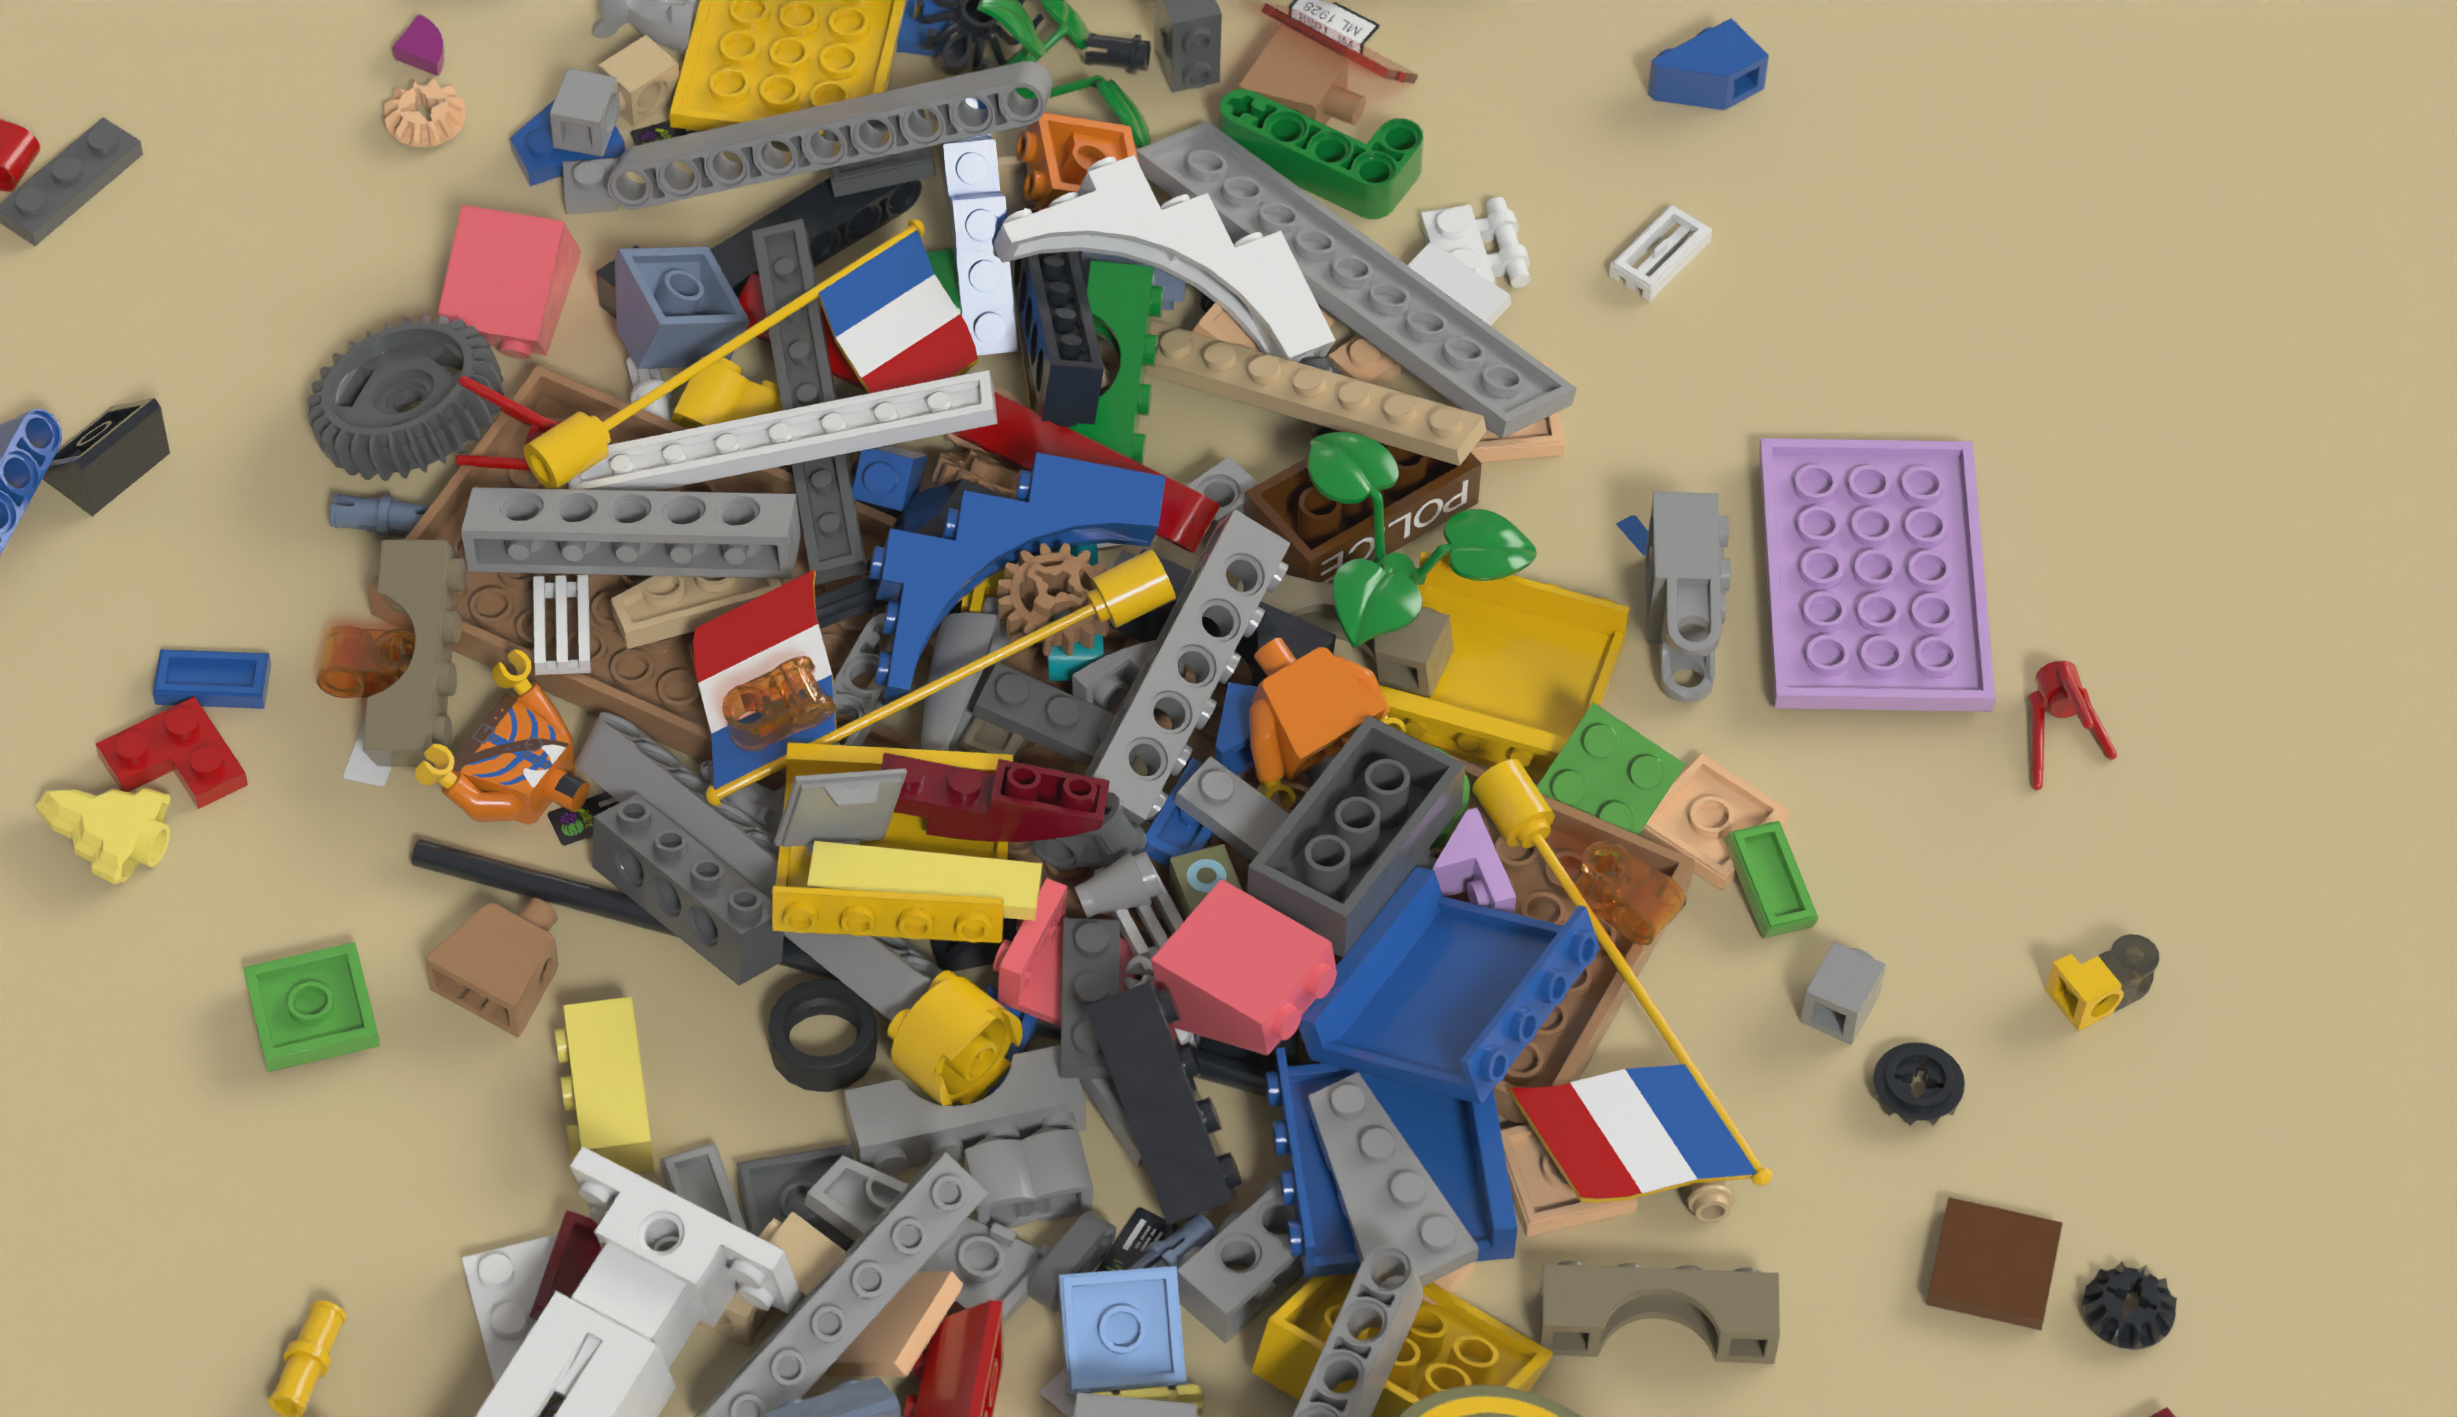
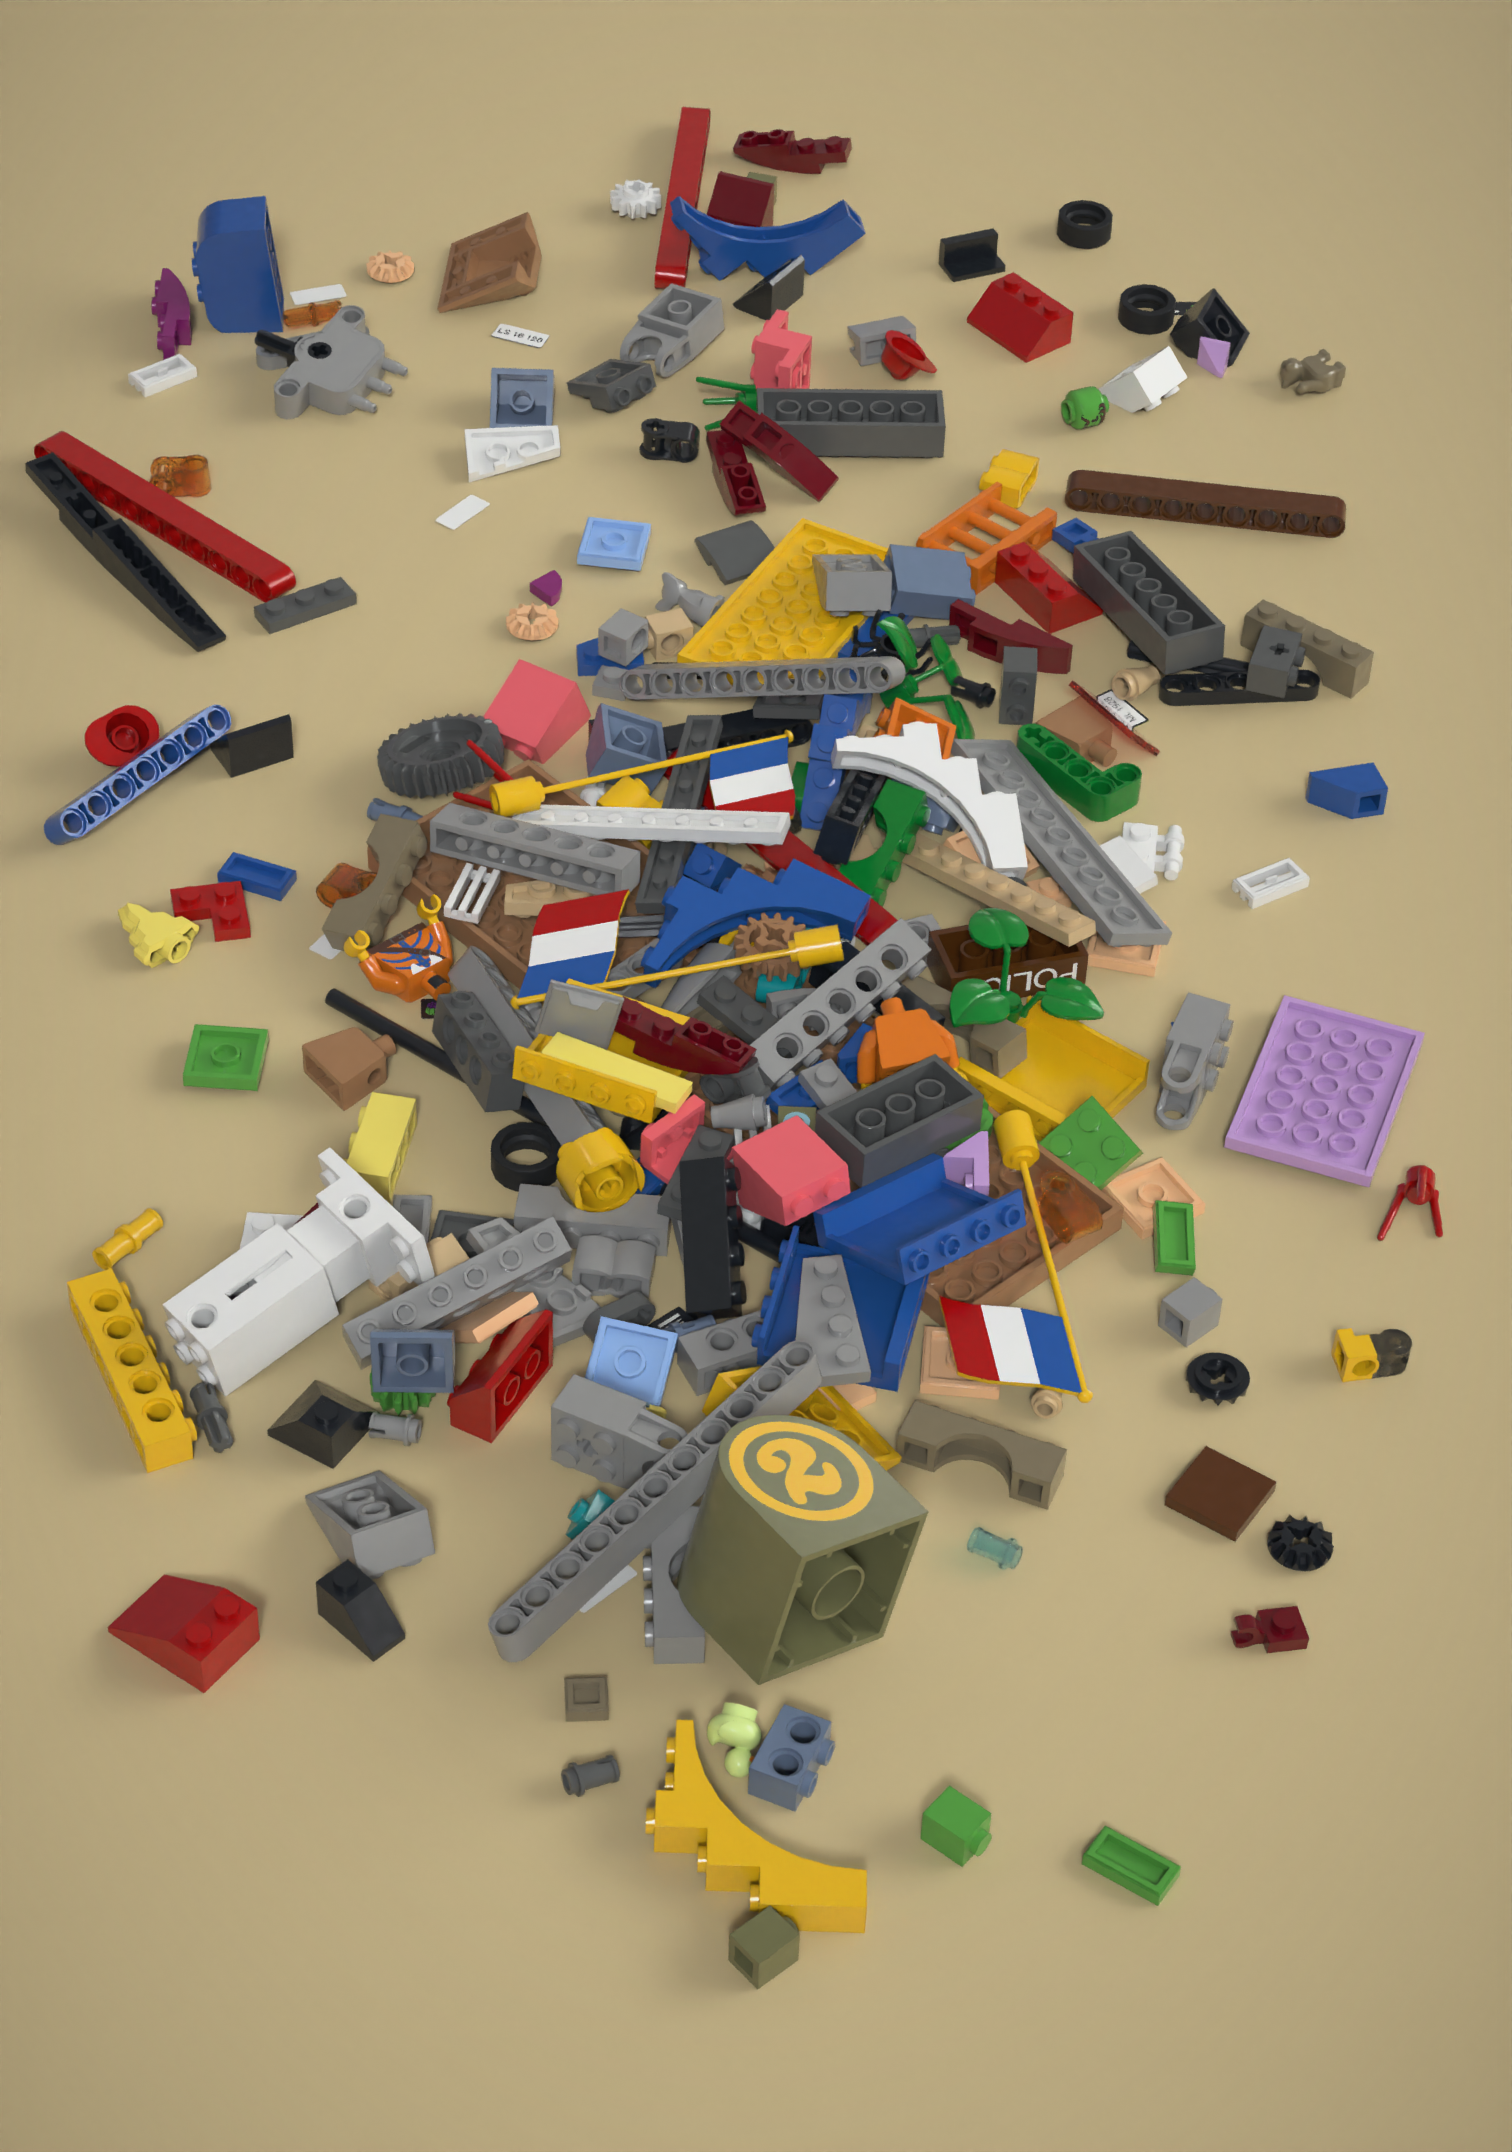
camera: 20 degrees right, 10 degrees down
clear orange piece [722,656,836,752] -> none

